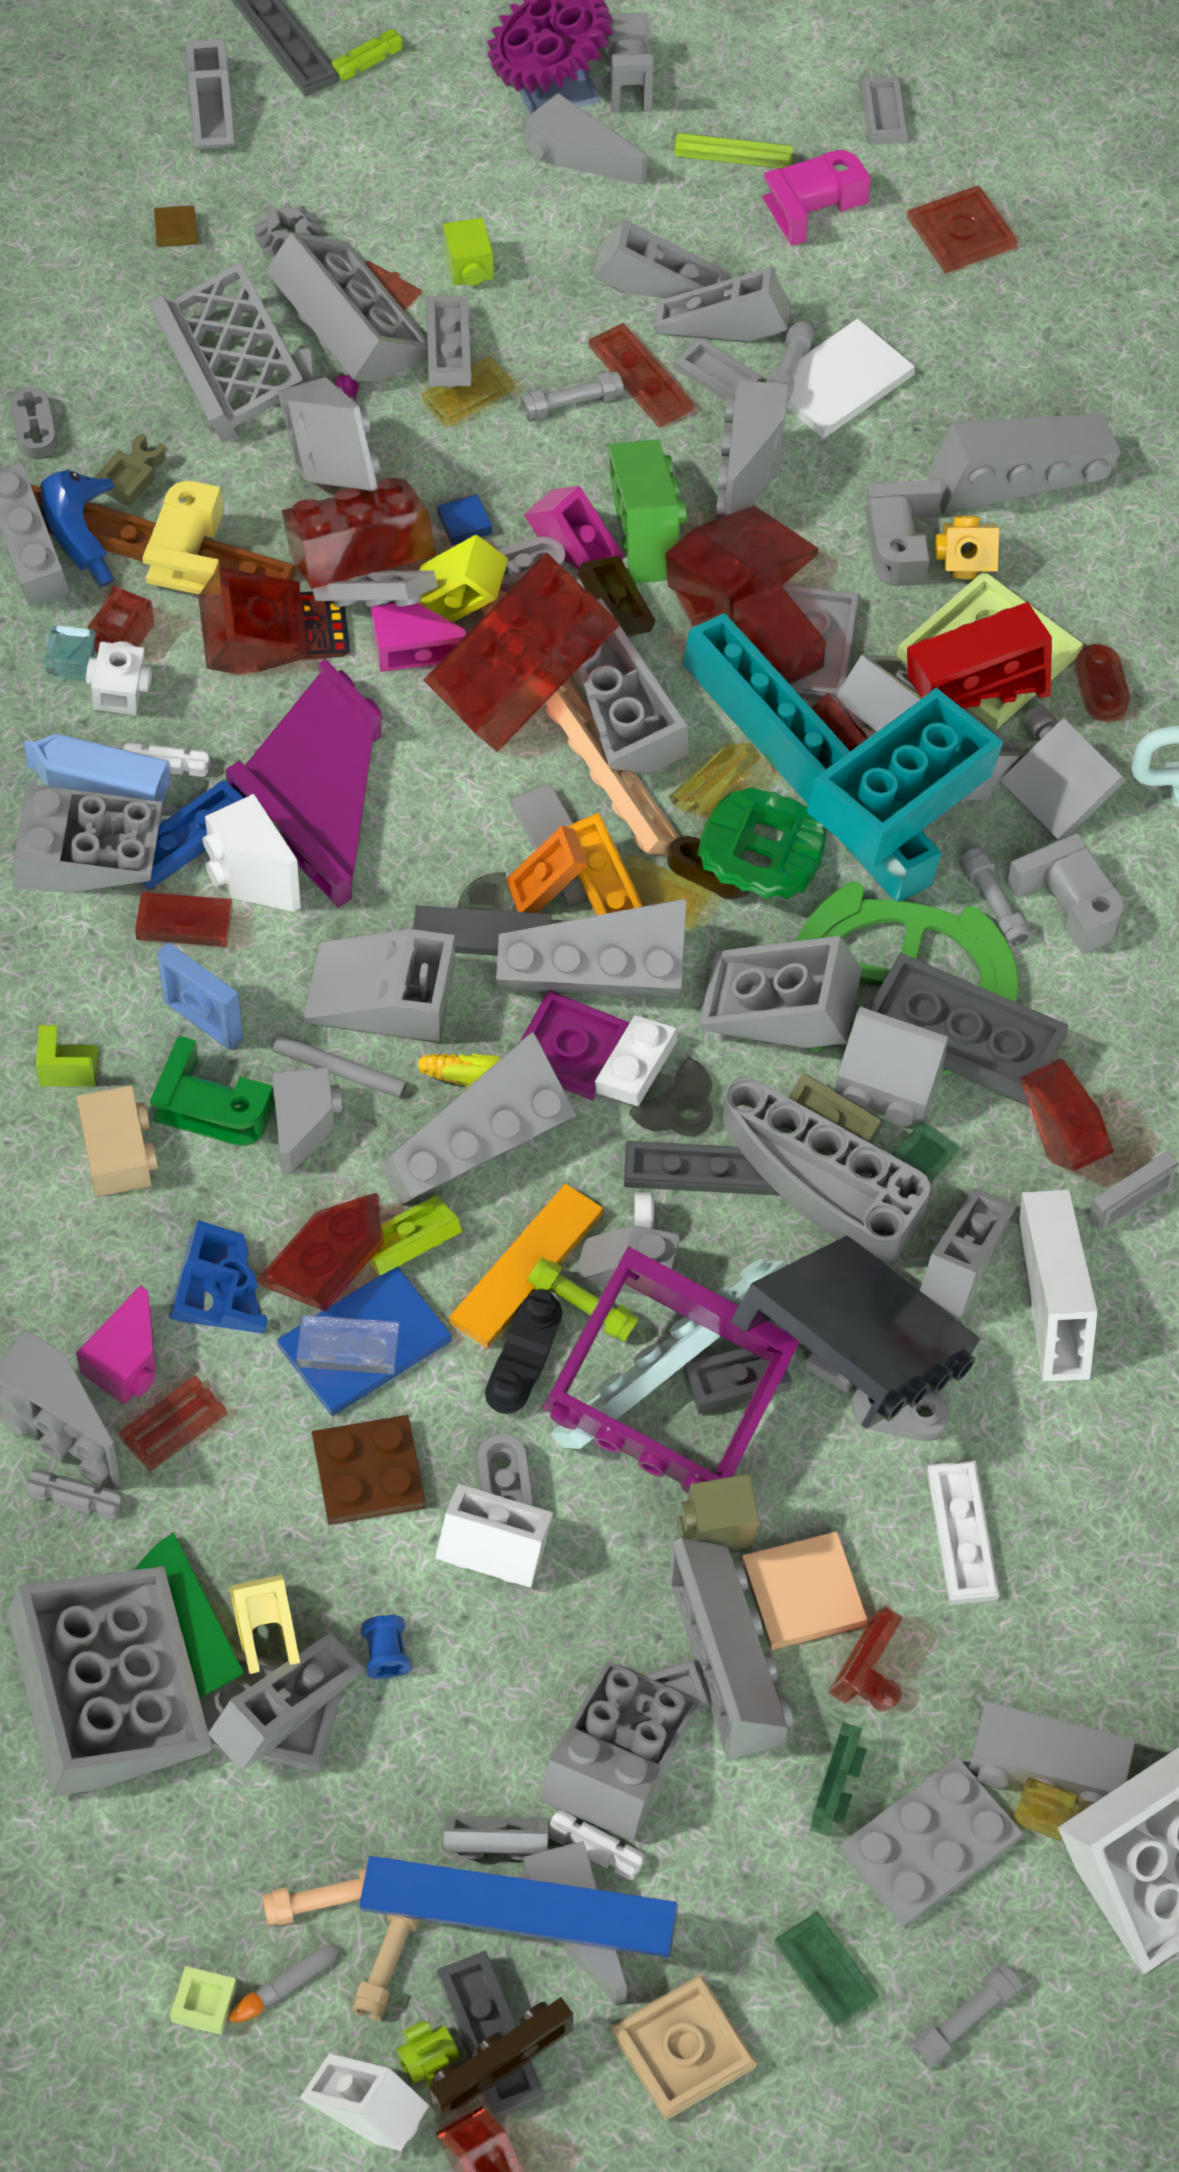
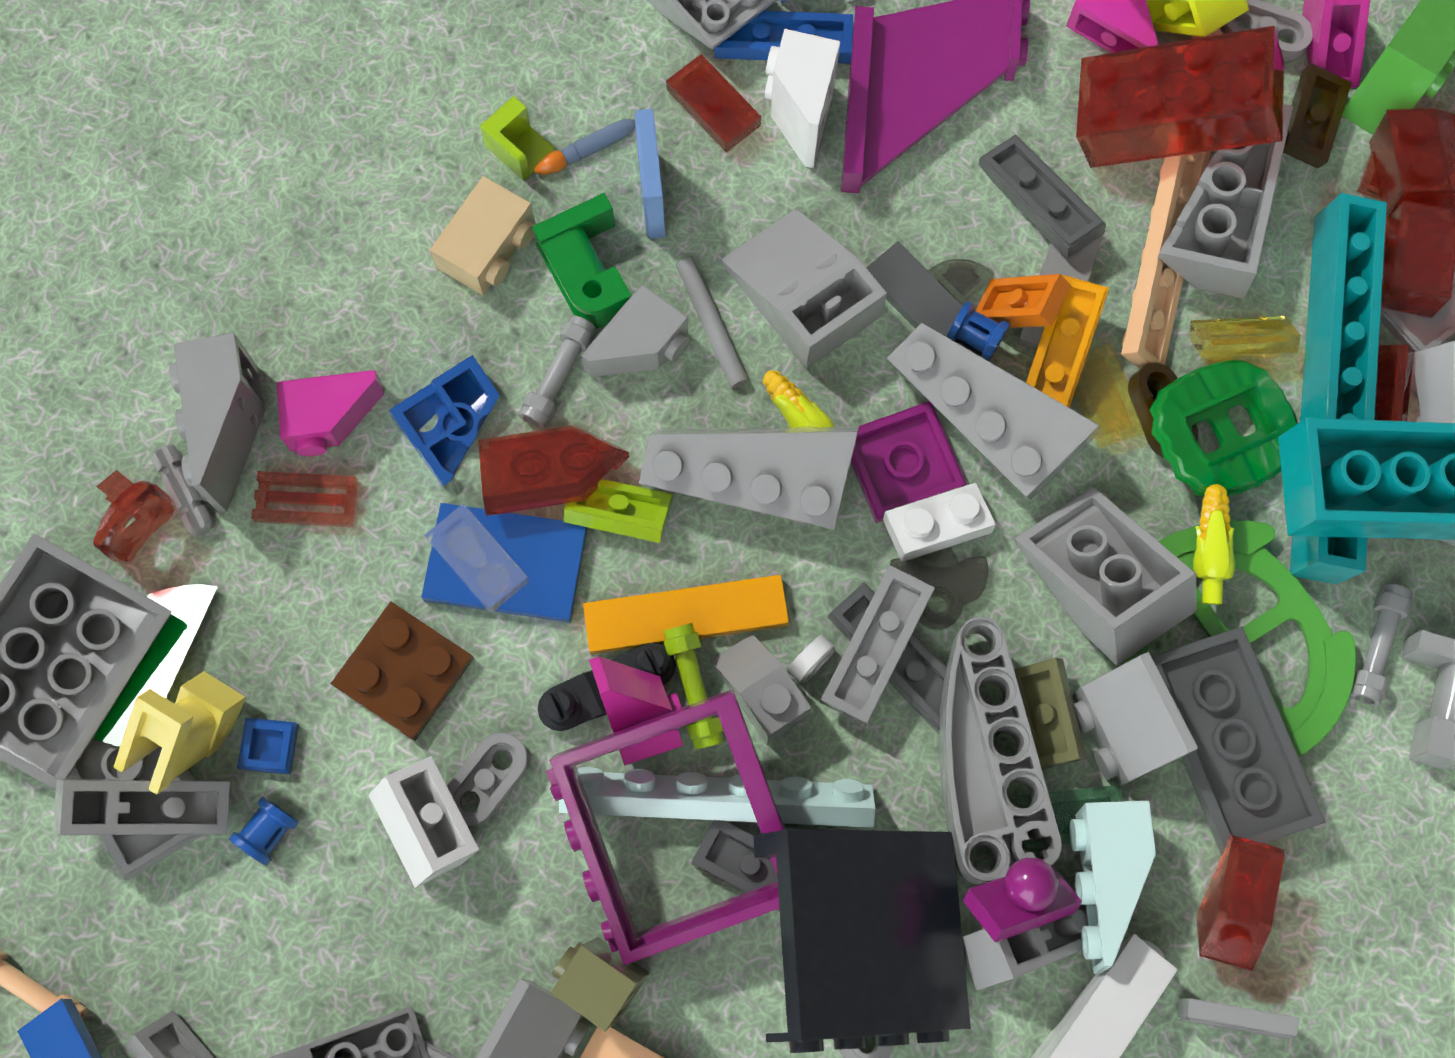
camera: 45 degrees right, 15 degrees up
none -> clear red piece [93,470,174,562]
none -> blue tile [237,718,299,775]
none -> light grey bar [519,316,597,429]
none -> sand blue piece [534,119,635,175]
none -> dark pink slope [589,657,683,766]
none -> light grey plate [820,565,935,726]
none -> blue bush [946,301,1010,361]
none -> magenta tile [963,857,1082,943]
none -> dark grey tile [979,134,1106,258]
none -> light aqua slope [1069,801,1156,974]
none -> neon yellow piece [1193,484,1235,605]

